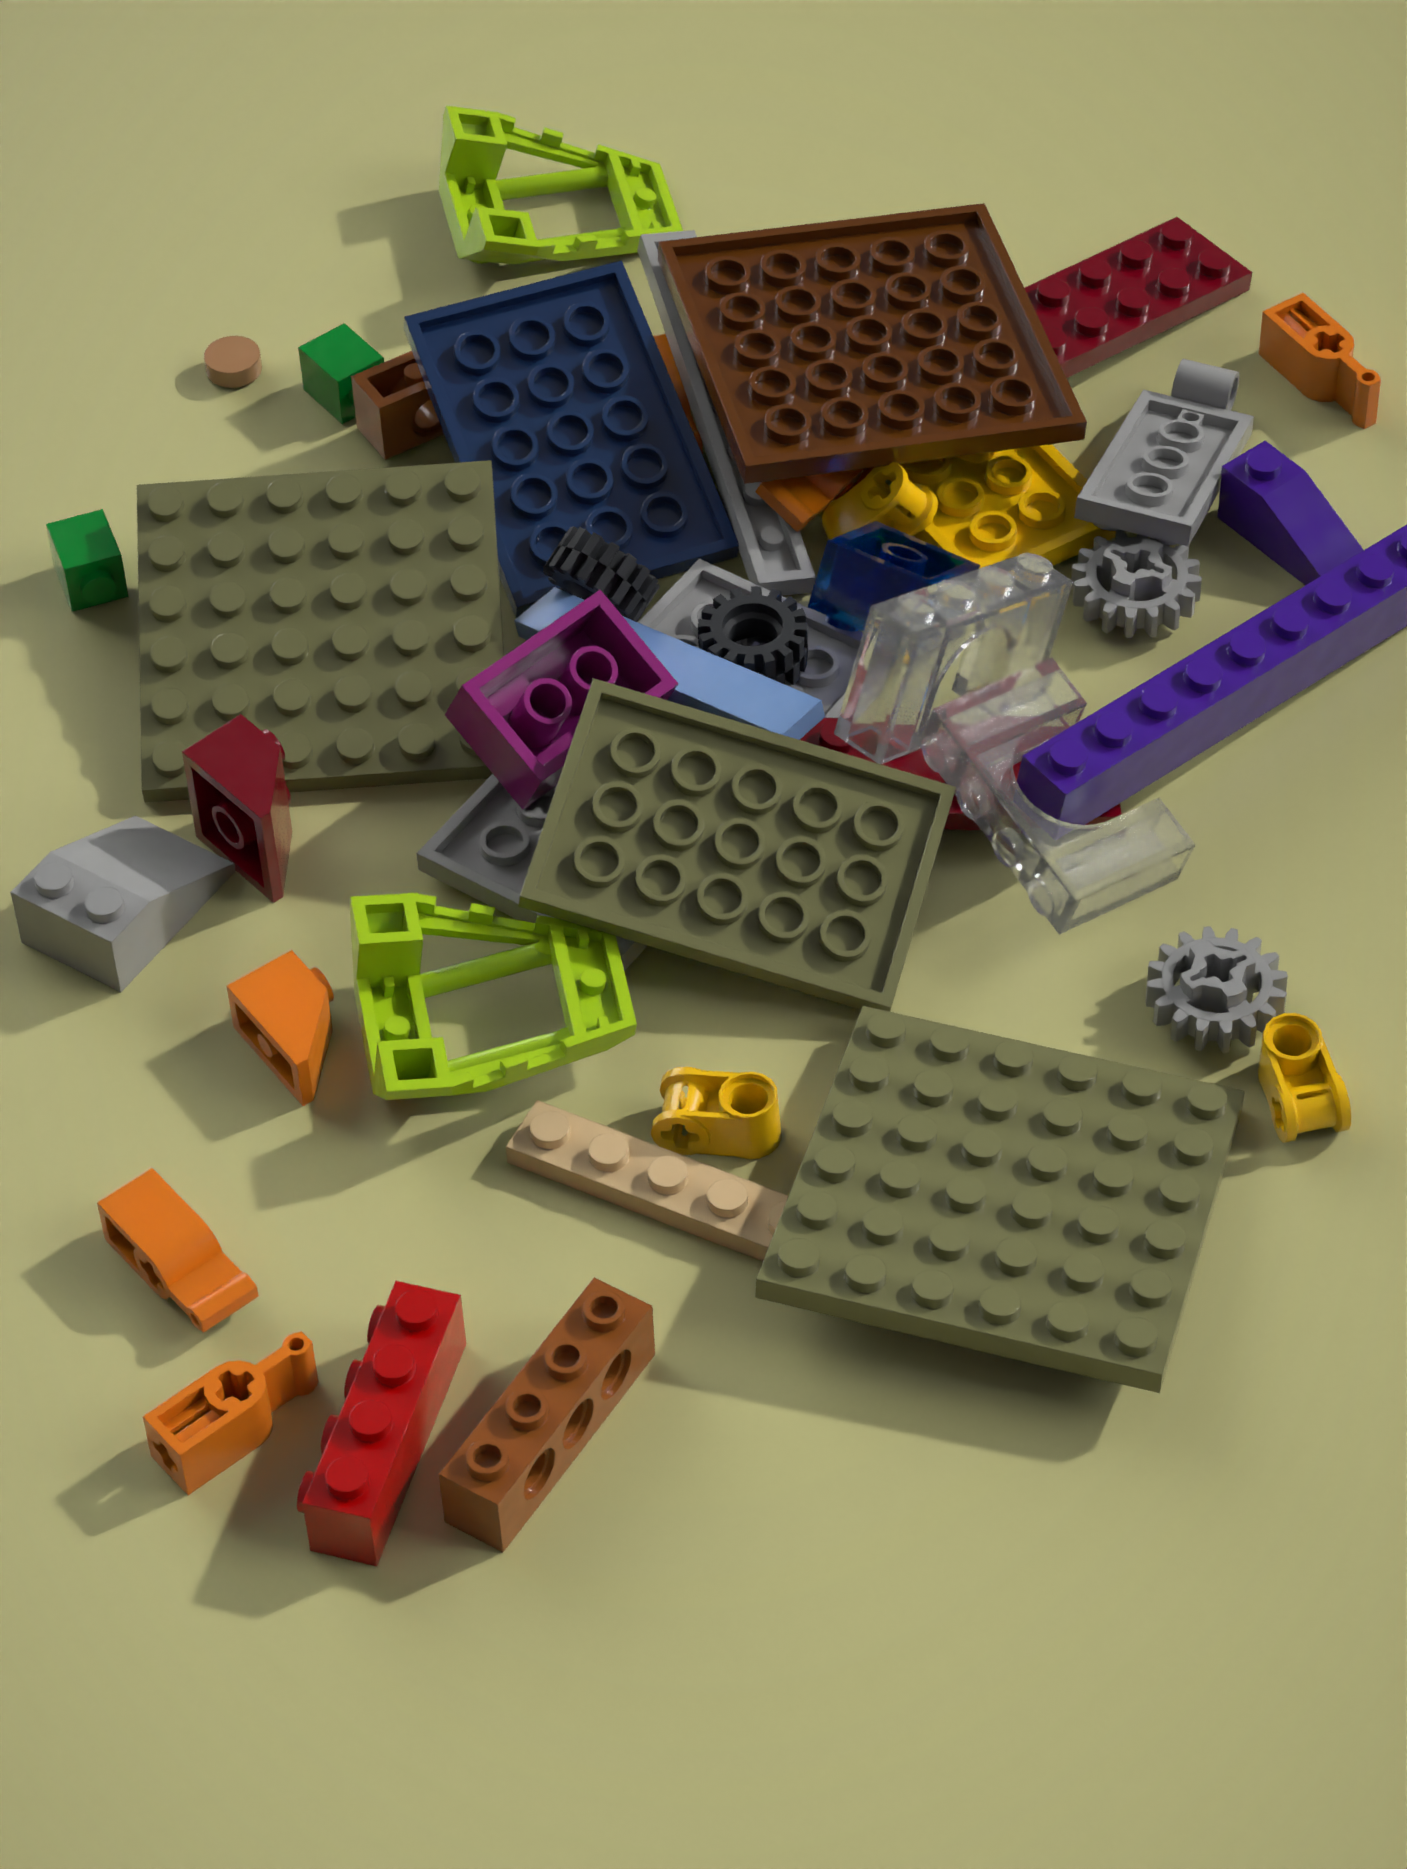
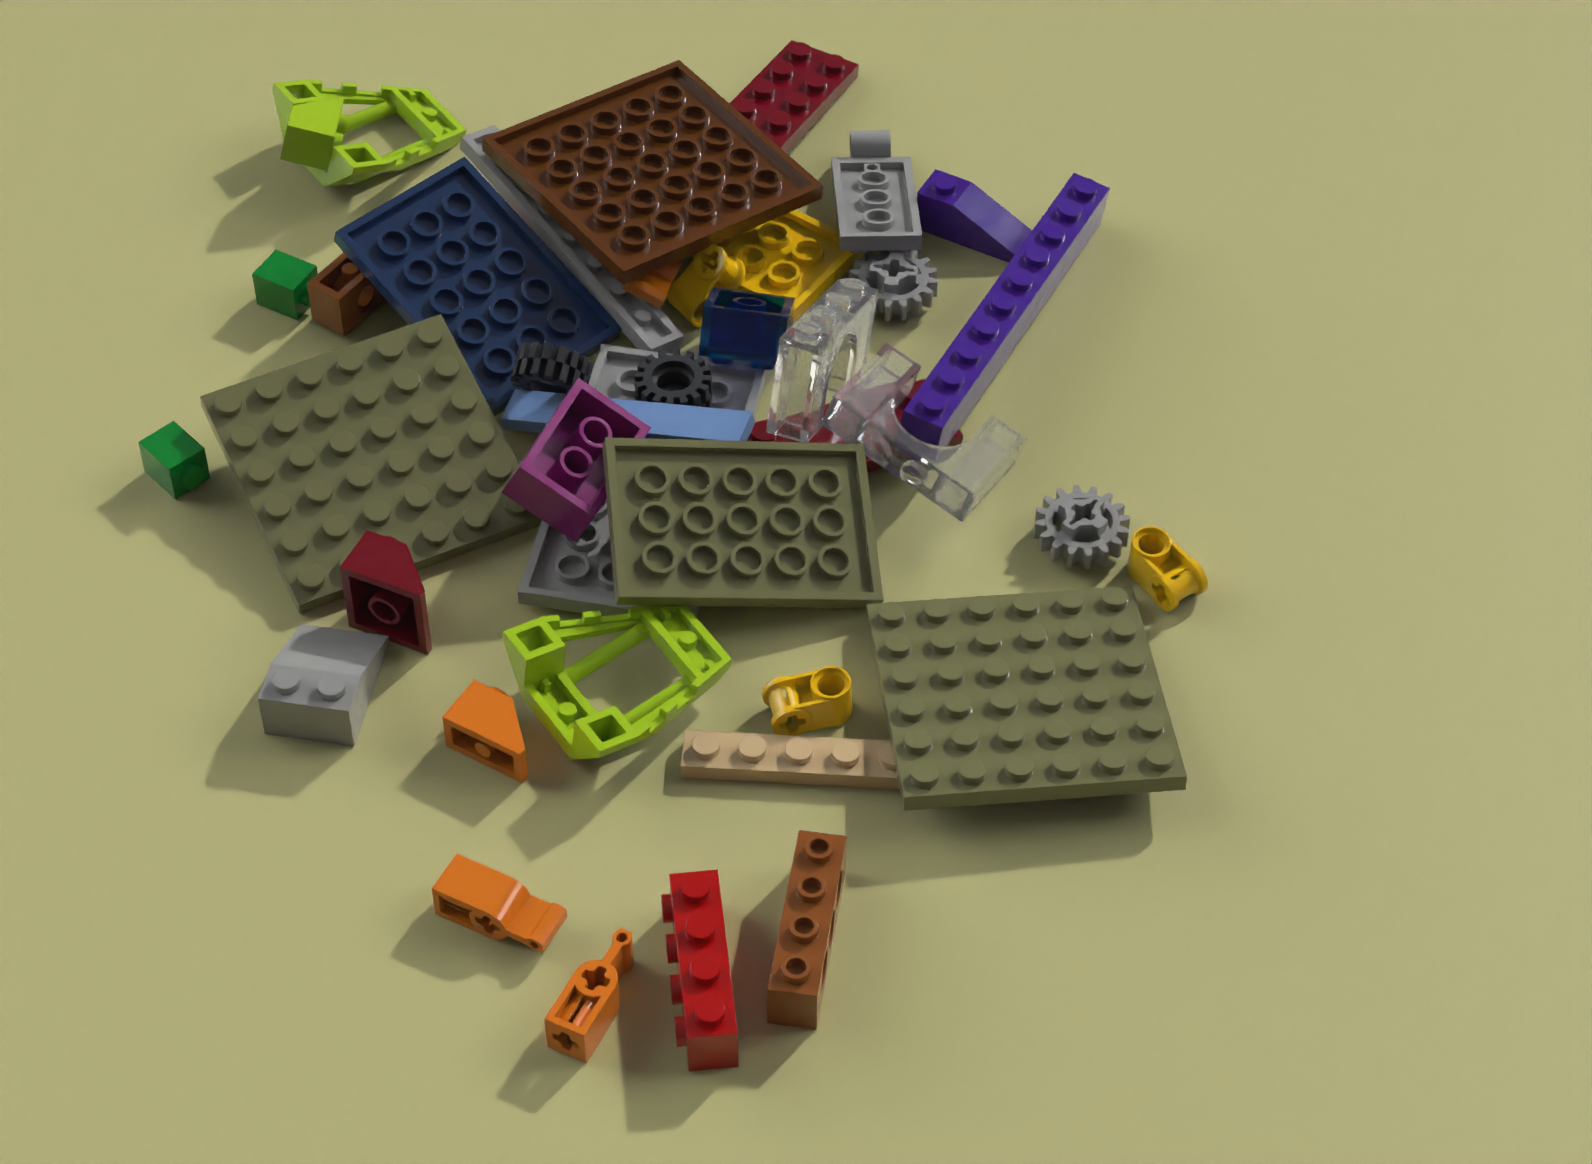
camera: 25 degrees left, 0 degrees up
medium nougat tile [204,336,262,388] -> none
orange piece [1259,293,1381,429] -> none
none -> lime slope [280,97,349,171]

